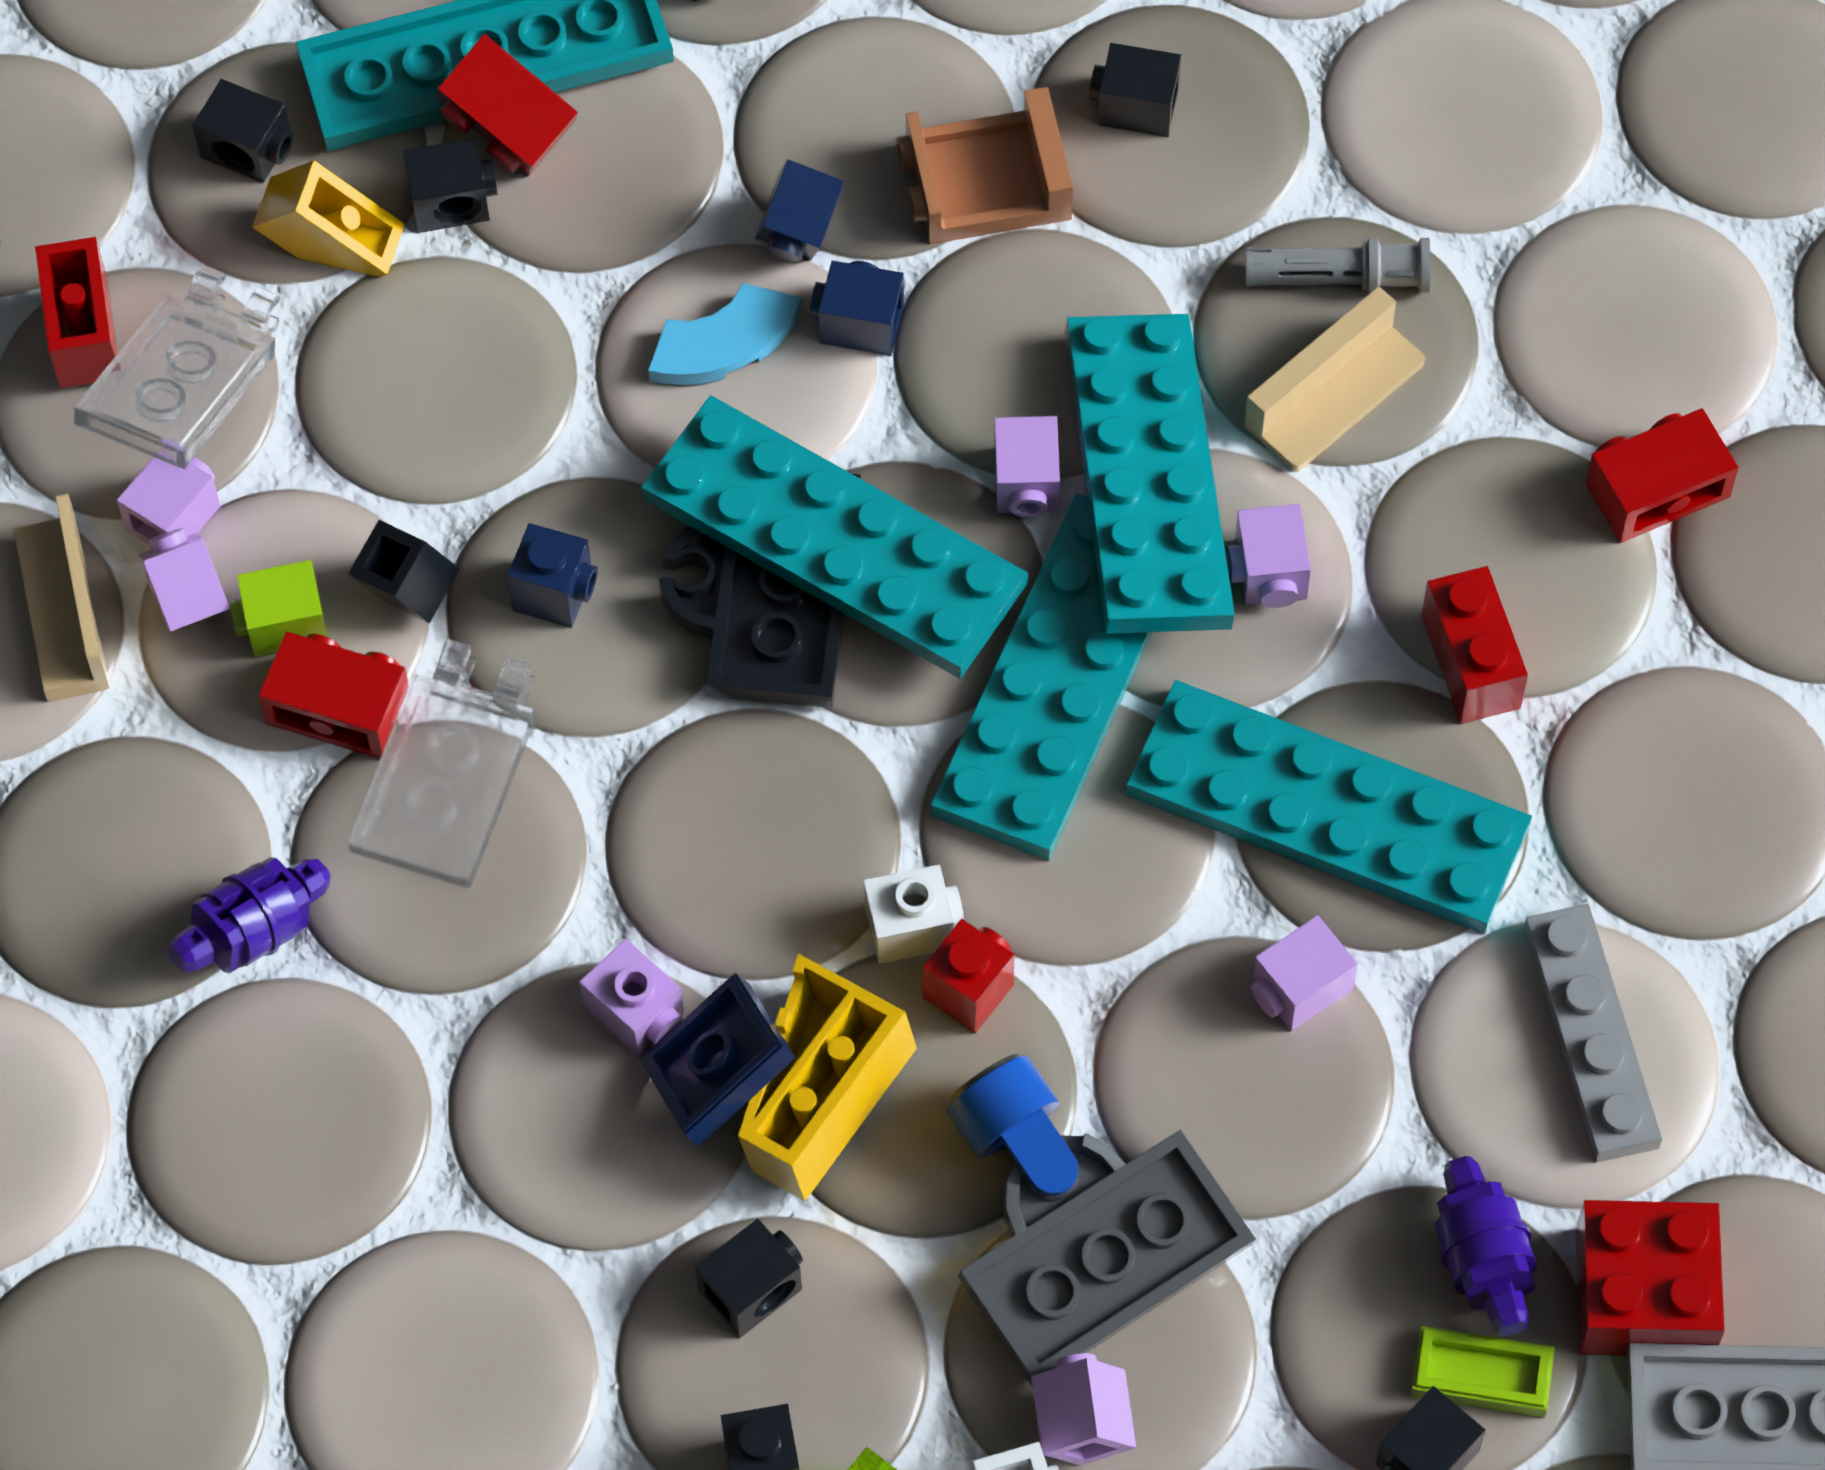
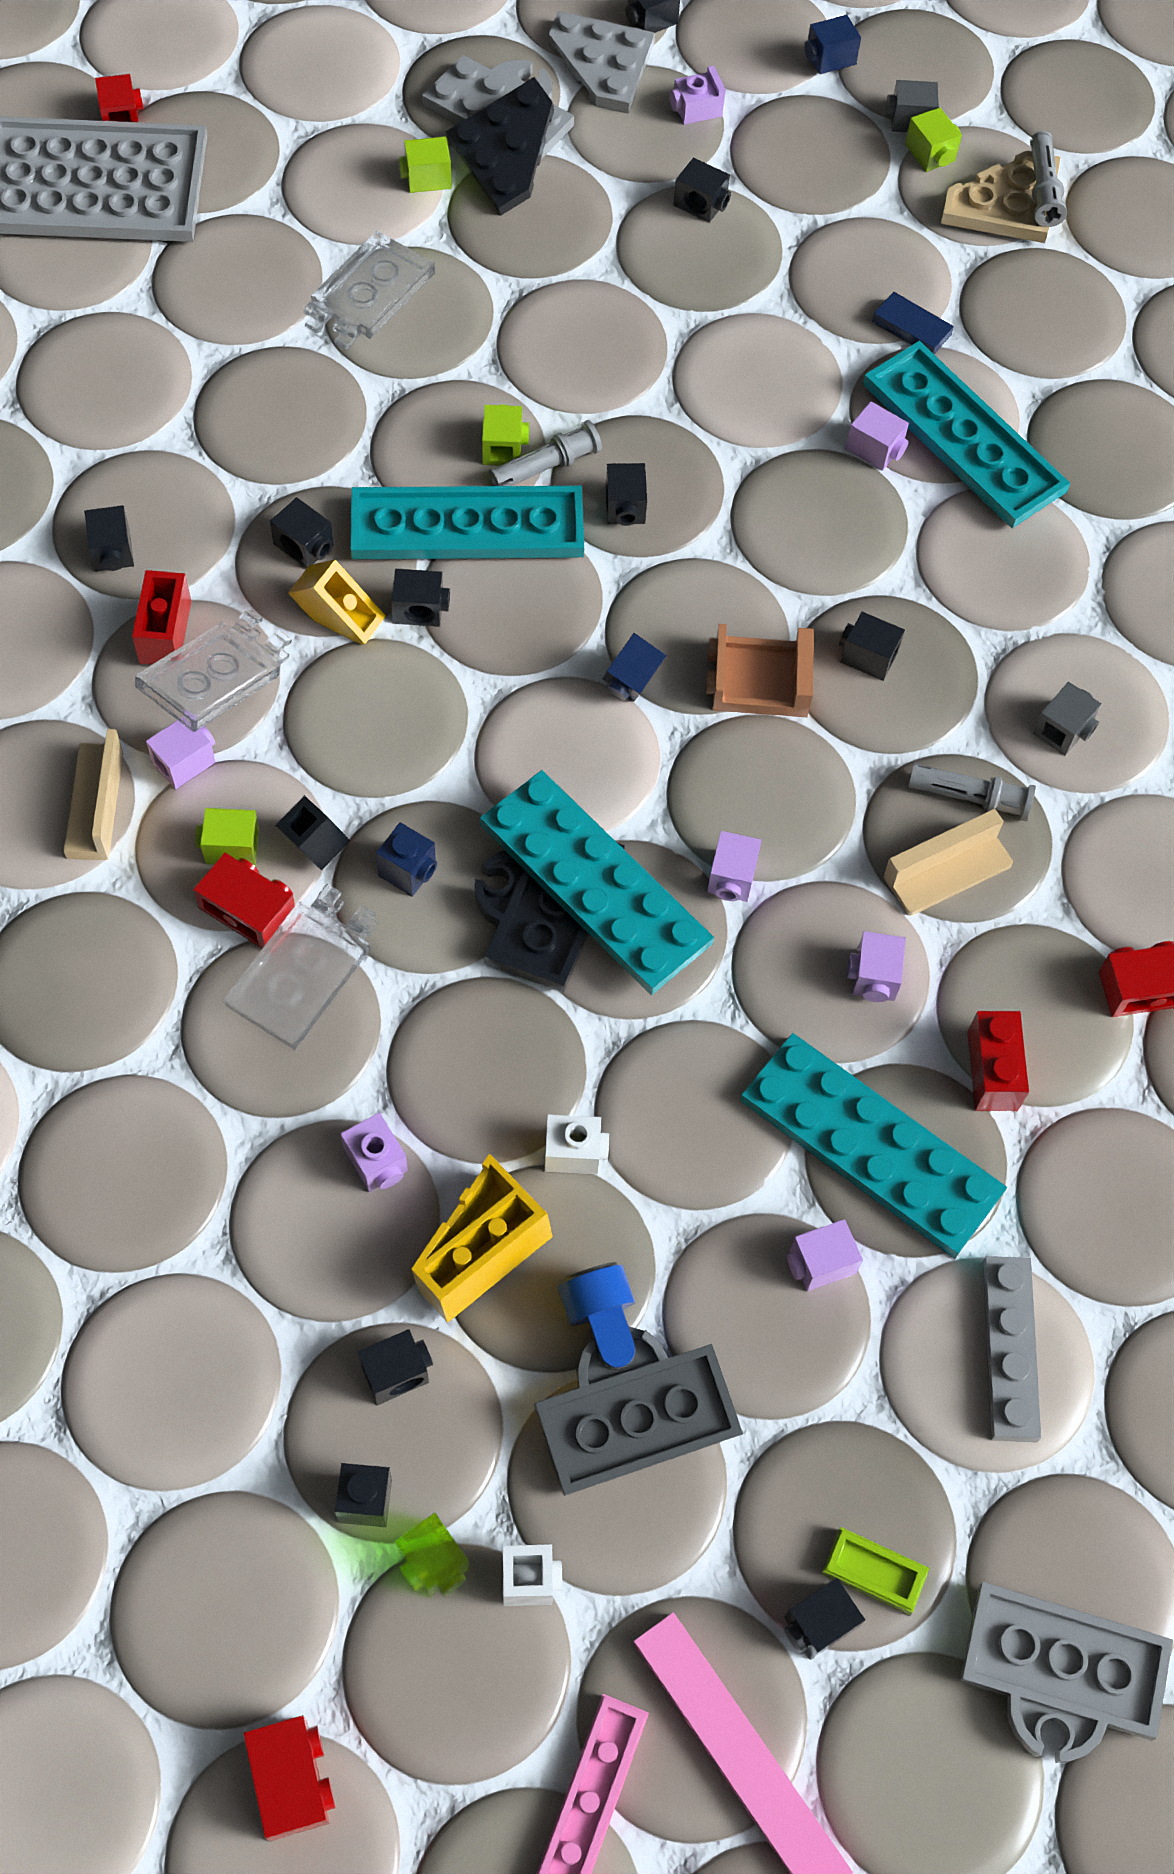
camera: 10 degrees right, 0 degrees up
lavender brick [138,528,230,632] -> none
dark purple piece [169,857,331,973] -> none
red brick [436,33,578,176] -> none
dark blue tile [640,973,796,1147] -> none
medium azure tile [648,283,802,385] -> none
dark blue brick [810,260,904,356] -> none
red brick [922,918,1015,1033] -> none
teal plate [931,493,1153,861] -> none
lavender brick [1031,1353,1136,1466] -> none
teal plate [1065,313,1235,634] -> none
dark purple piece [1435,1156,1537,1337] -> none
red brick [1575,1200,1725,1356] -> none
none -> dark grey brick [1033,681,1102,756]

